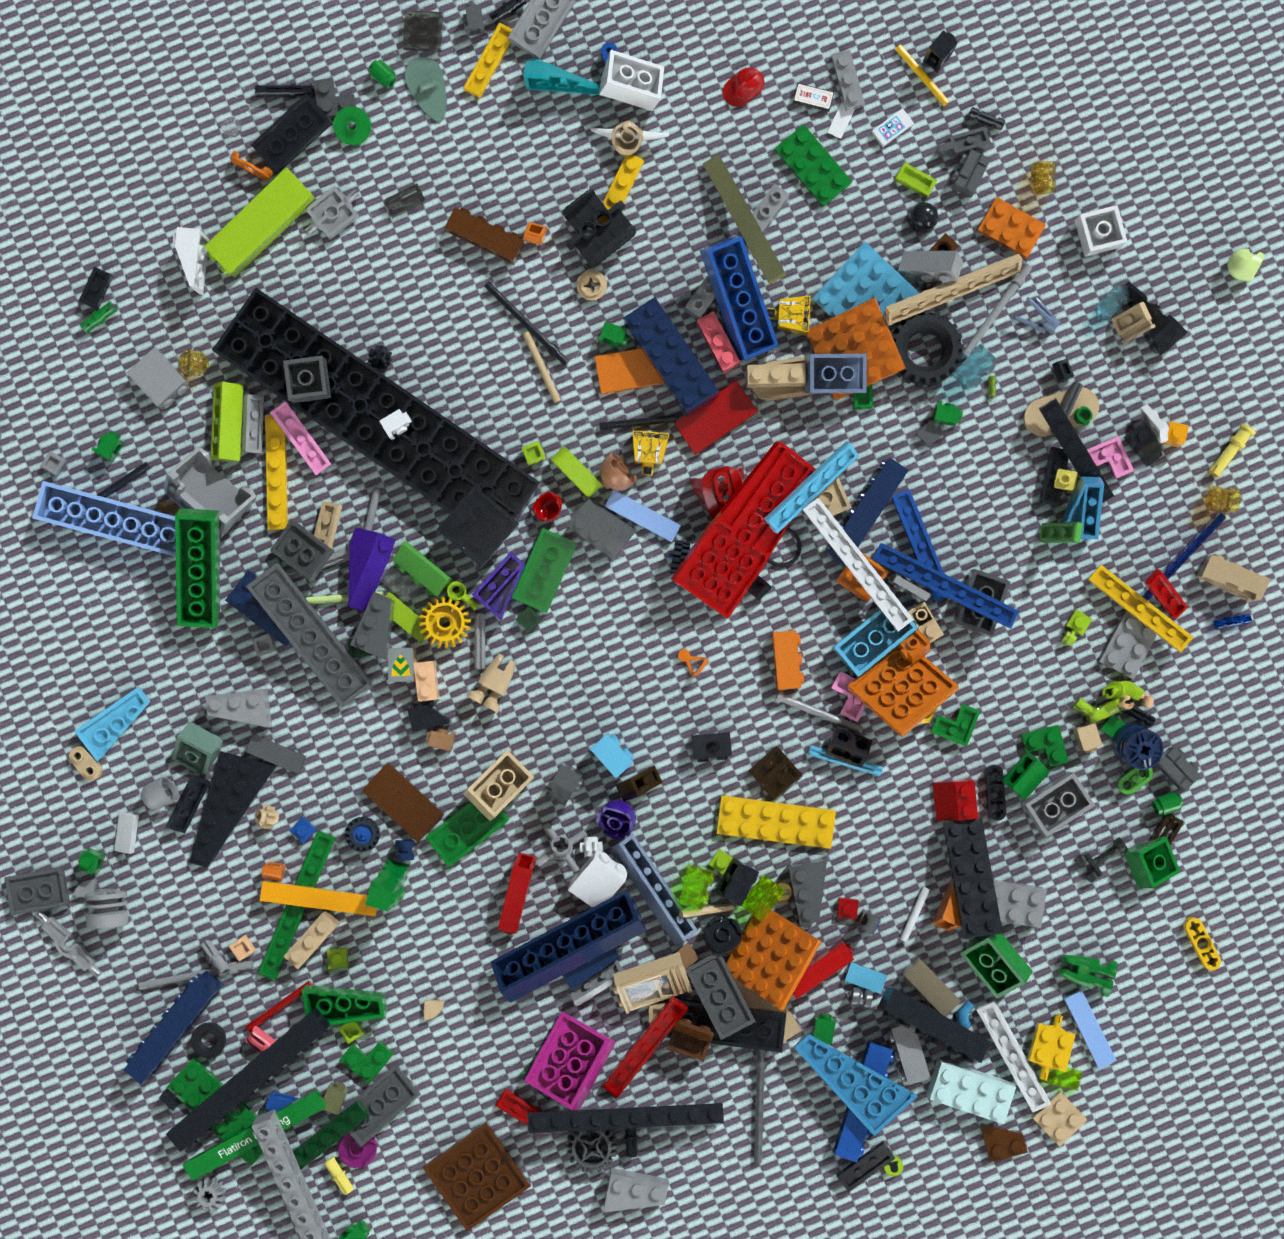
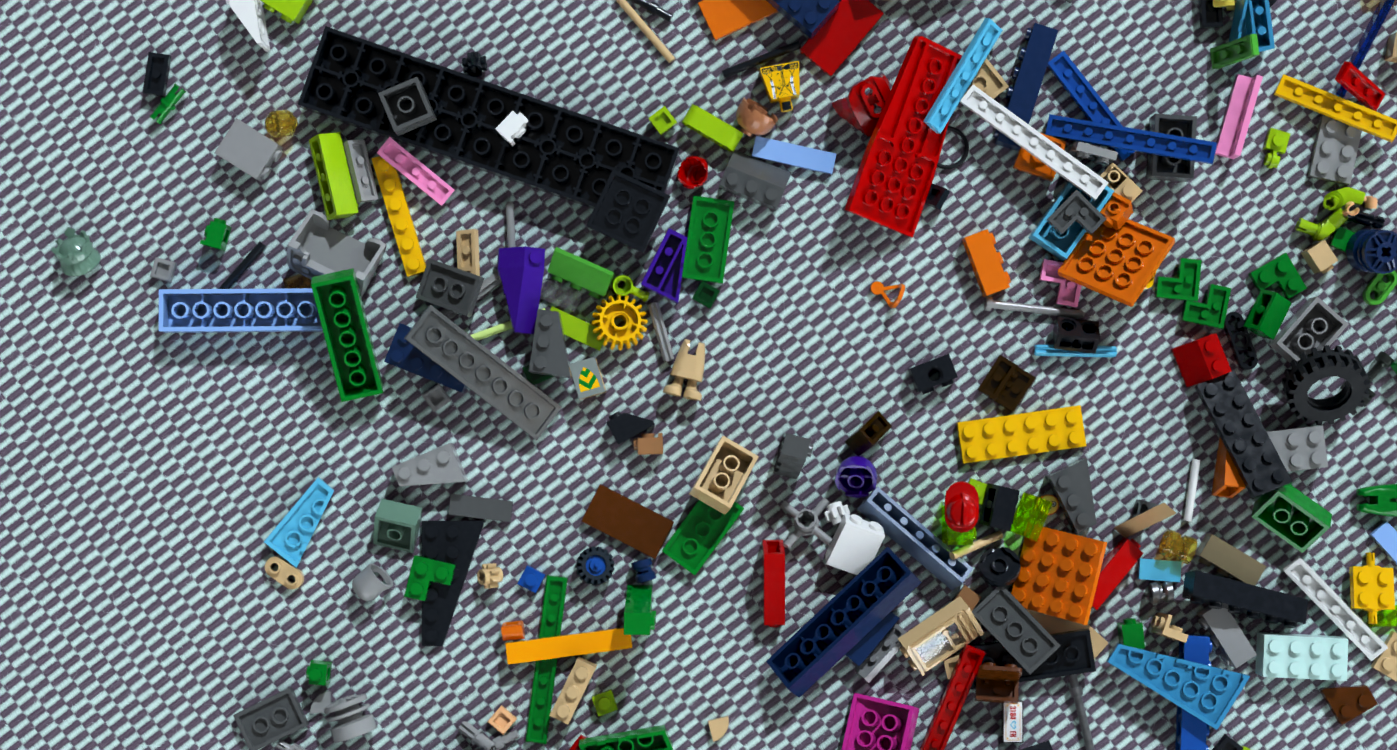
camera: 20 degrees left, 0 degrees up
white slope [114,812,139,854] -> none
black plate [166,774,210,833] -> none
light nougat brick [414,661,440,702] -> none
medium azure brick [590,733,634,778] -> none
black wheel [669,540,691,574] -> none
red plate [837,897,859,919] -> none
dark azure arm [956,1000,975,1029] -> none
none -> green plate [404,555,456,601]
none -> red piece [945,481,979,533]
none -> white tile [1001,700,1023,743]
none -> dark grey plate [1046,190,1106,235]
none -> tan sticker [1114,503,1176,538]
none -> tan bracket [1151,612,1189,643]
none -> clear yellow wheel [1158,529,1197,564]
none -> green plate [1181,284,1231,329]
none -> bright pink fence [1215,74,1263,159]
none -> black tyre [1282,345,1371,425]

